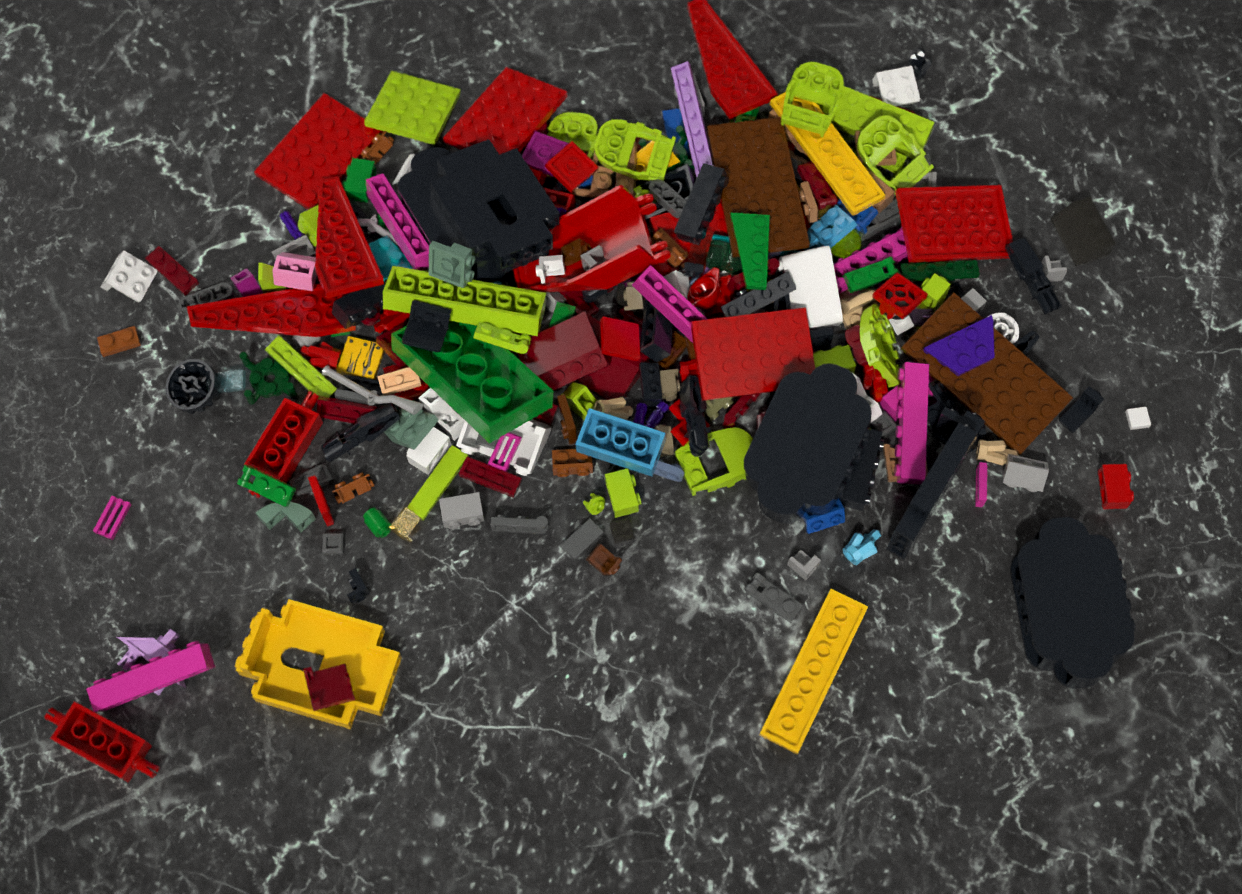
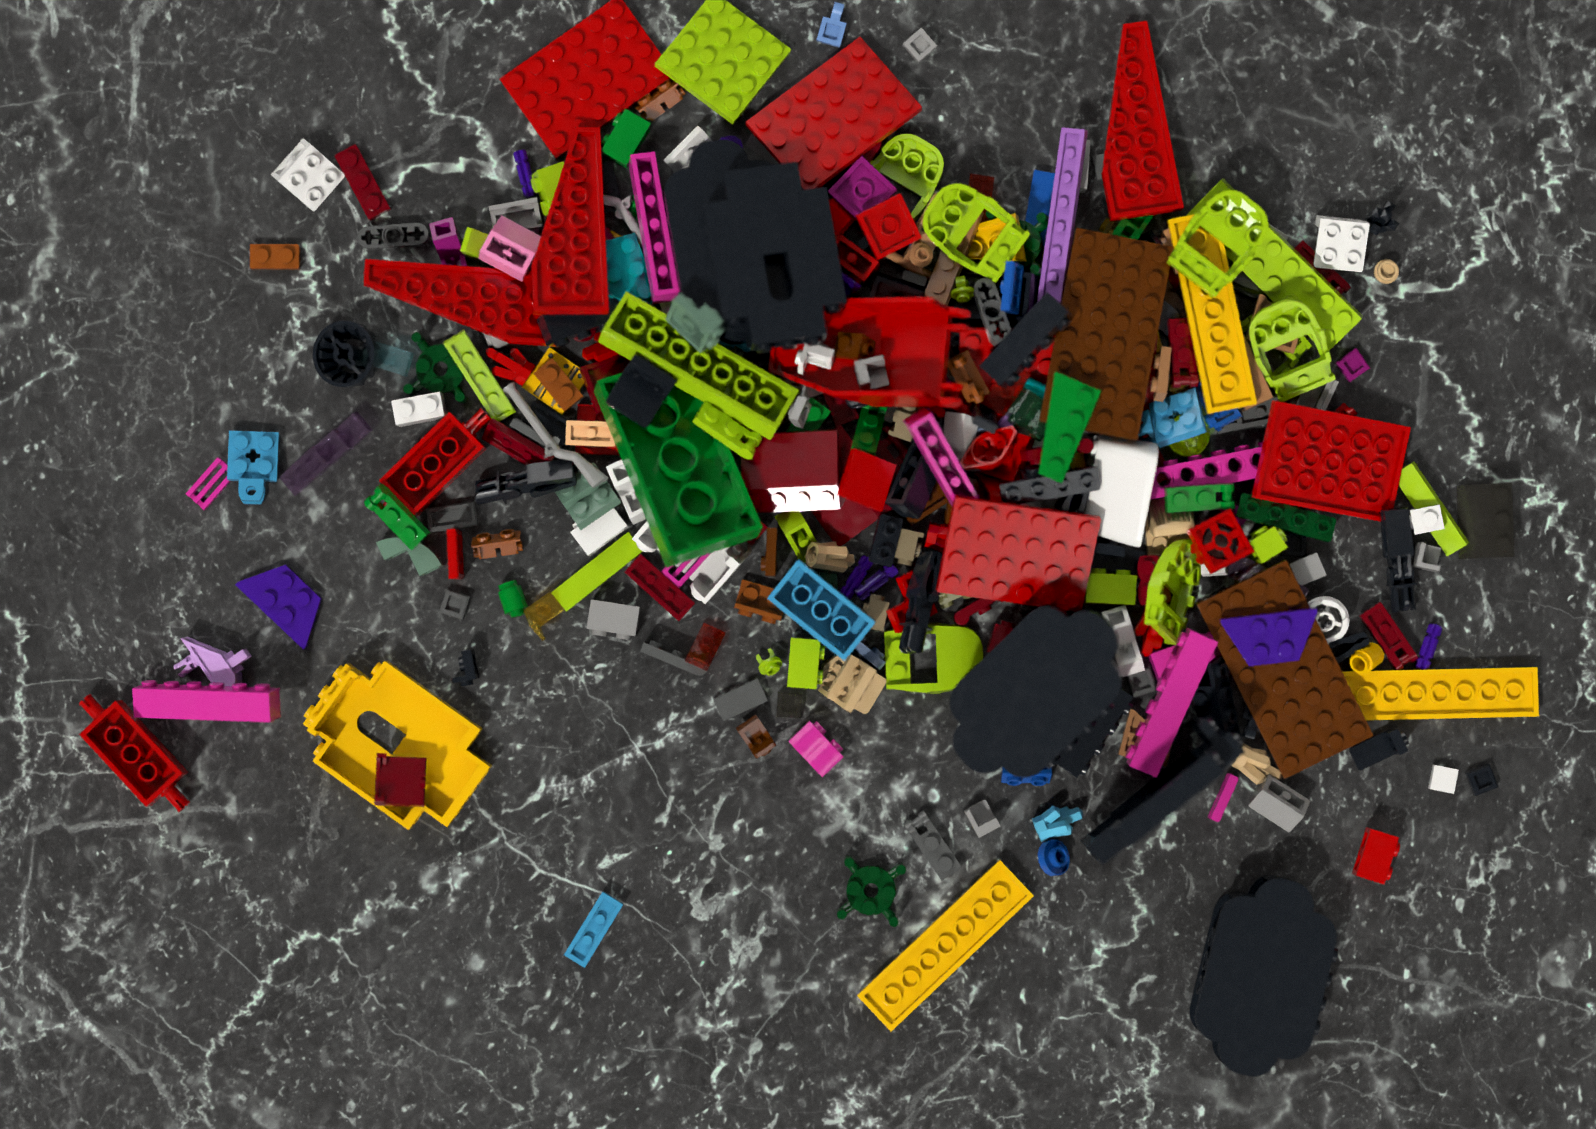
camera: 20 degrees right, 20 degrees up
none -> dark azure plate [227,431,279,505]
none -> dark purple wing [235,565,322,650]
none -> clear purple slope [279,412,373,496]
none -> white brick [391,392,447,427]
none -> dark orange plate [533,358,584,412]
none -> dark azure plate [564,891,624,968]
none -> clear red plate [685,623,726,671]
none -> light grey plate [788,396,812,429]
none -> dark pink brick [788,720,844,777]
none -> medium blue plate [816,2,847,48]
none -> tan piece [818,654,886,714]
none -> dark green plate [837,856,906,927]
none -> green plate [850,405,887,456]
none -> light grey plate [903,28,937,64]
none -> blue plate [1000,261,1024,314]
none -> blue plate [1038,839,1070,876]
none -> magenta tile [1335,348,1370,382]
none -> yellow plate [1342,667,1539,720]
none -> yellow brick [1350,642,1384,674]
none -> dark red plate [1359,602,1418,670]
none -> tan plate [1374,259,1399,284]
none -> lime tile [1399,461,1469,556]
none -> white bracket [1409,505,1444,535]
none -> dark purple axle [1415,623,1442,670]
none -> black tile [1465,764,1498,796]

